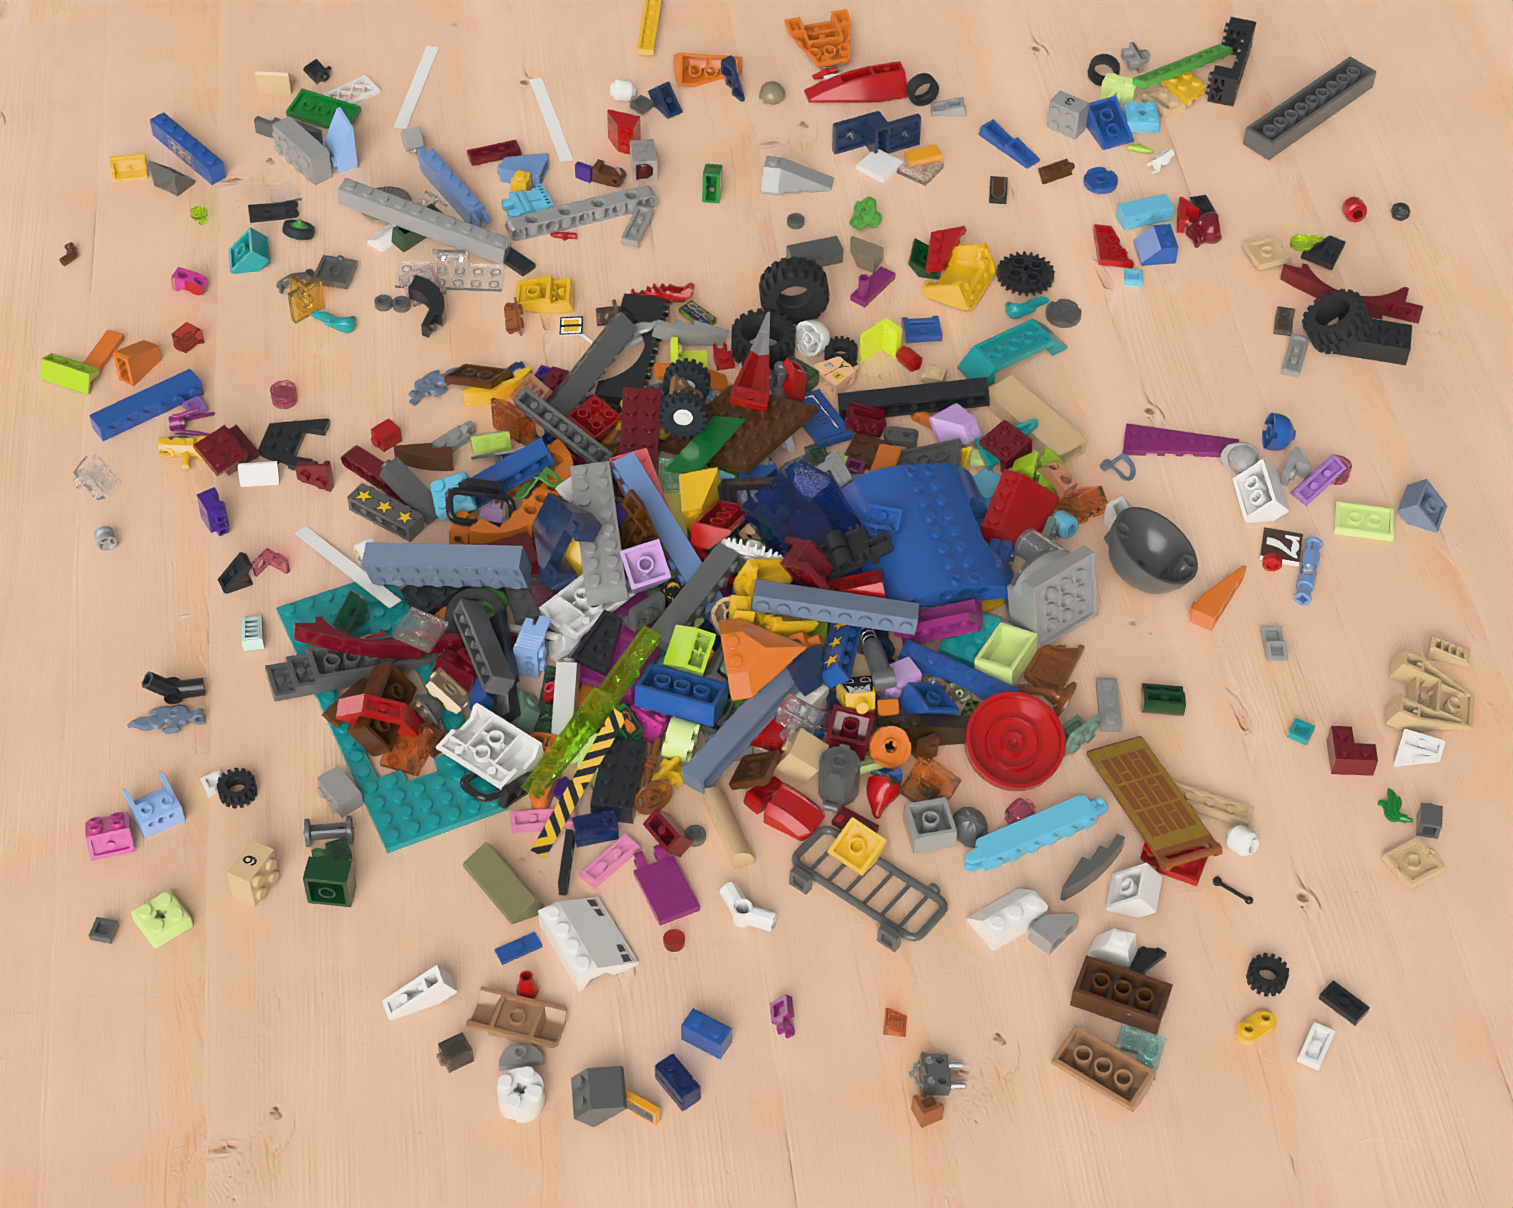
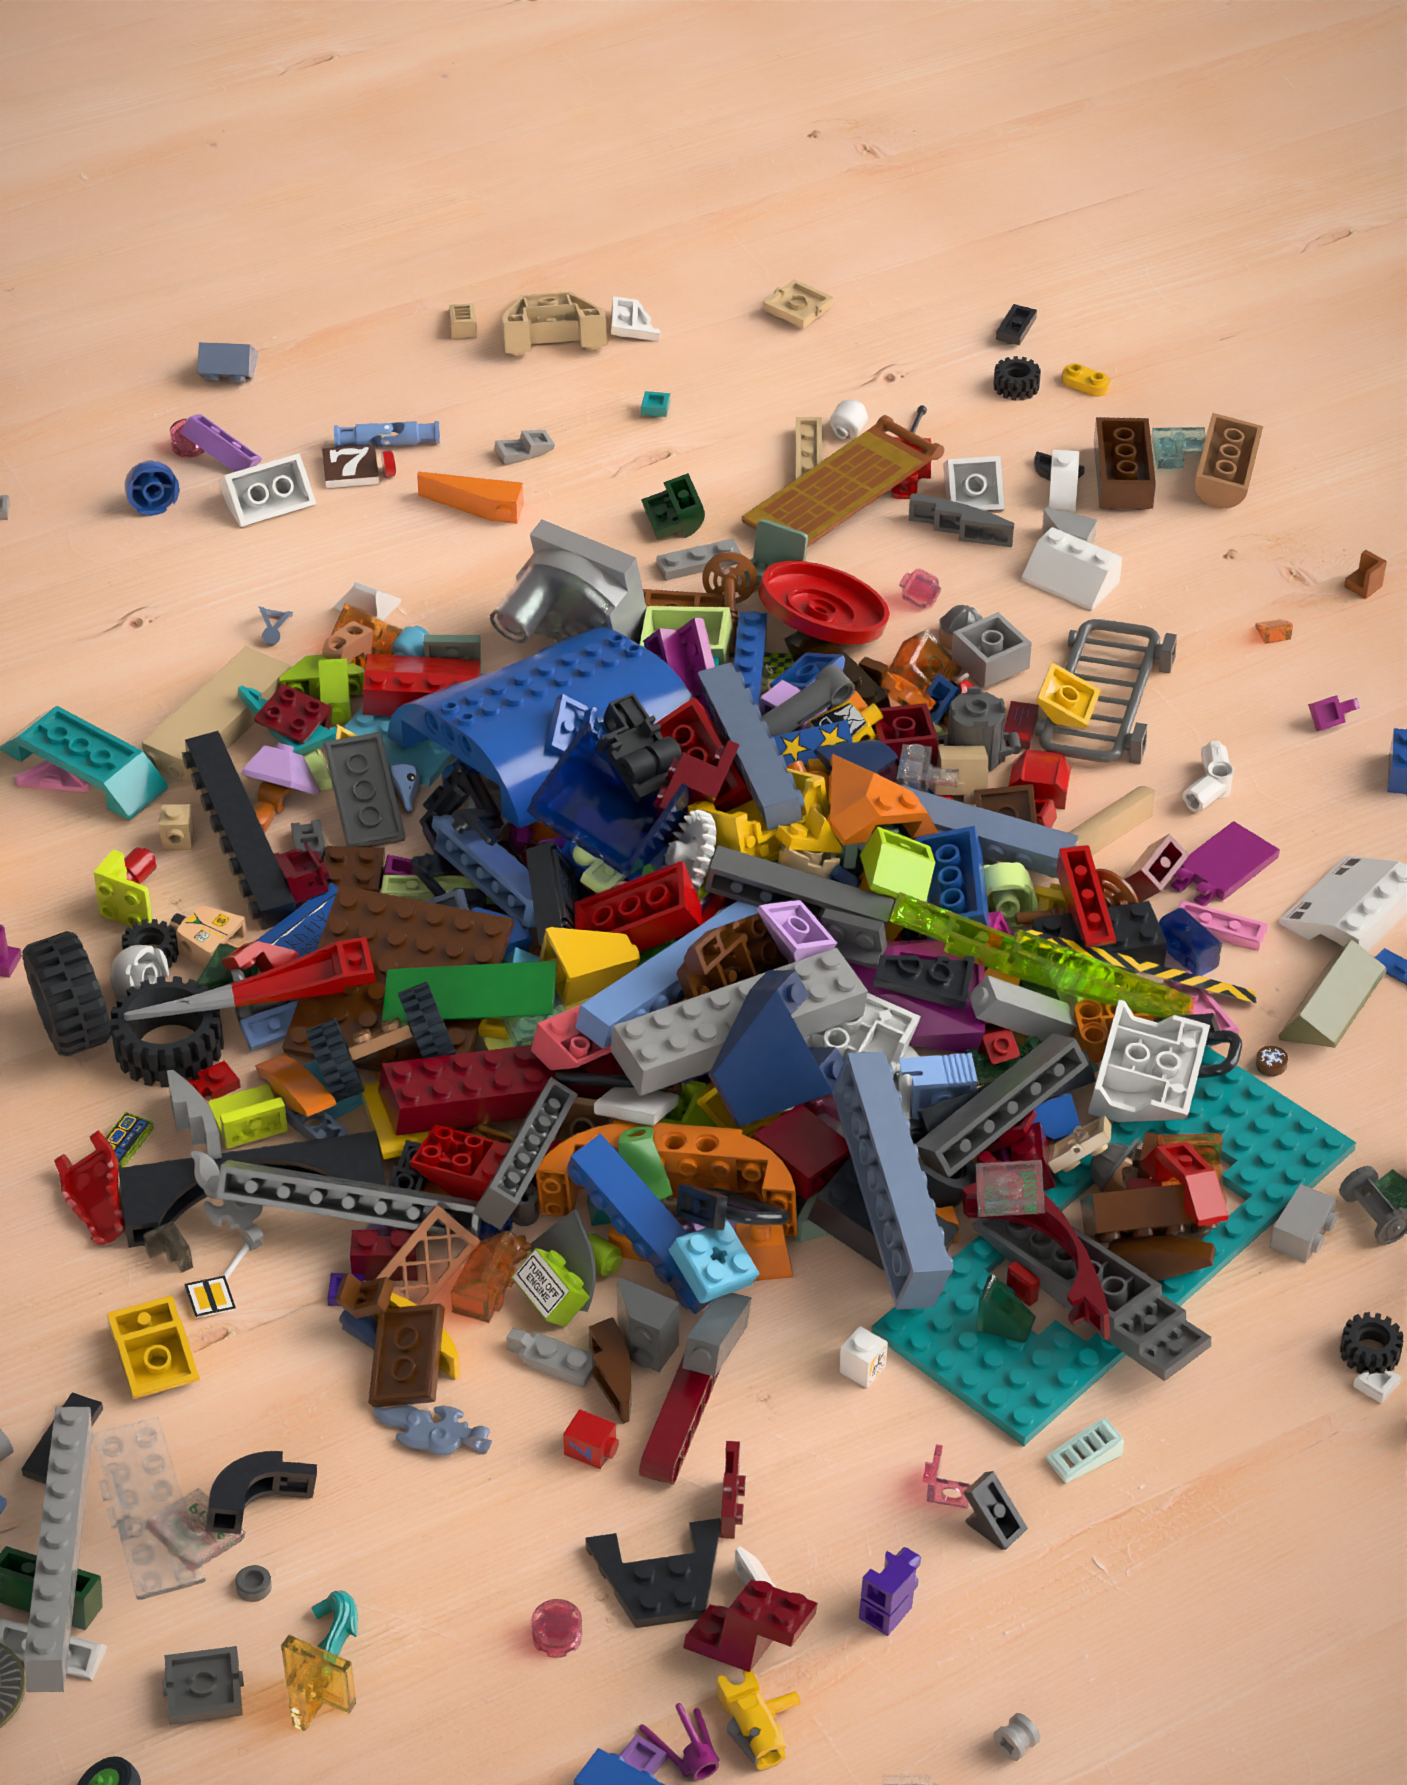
camera: 110 degrees left, 5 degrees down
sand blue piece [127,704,206,734] -> none
black piece [142,671,206,704] -> none
dark grey piece [276,269,314,294] -> none
white sticker [294,526,402,608] -> none
dark grey brick [347,483,425,542] -> none
dark grey tile [392,296,411,313] -> none
dark orange hinge [504,297,524,336] -> none
black tile [558,829,575,896] -> none
clear red tile [663,929,685,952] -> none
dark grey tile [685,825,706,847] -> none
orange slope [870,444,902,472] -> none
blue plate [902,315,942,343] -> none
dark grey piece [909,1052,965,1097] -> none
medium azure hinge [964,795,1108,872] -> none
dark grey piece [1104,507,1198,594] -> none
magenta wing [1122,423,1239,458] -> none
light grey piece [1221,442,1259,473] -> none
light grey slope [1280,446,1311,486] -> none
white plate [1297,1022,1336,1071] -> none
dark red brick [1327,726,1378,776] -> none
yellowish green tile [1334,501,1394,541] -> none
green piece [1378,789,1413,823] -> none
dark grey brick [1416,803,1443,839] -> none
none -> reddish brown bracket [336,1273,395,1319]
none -> dark grey slope [617,1277,679,1373]
none -> red slope [1056,845,1116,947]
none -> reddish brown tile [1256,1046,1288,1076]

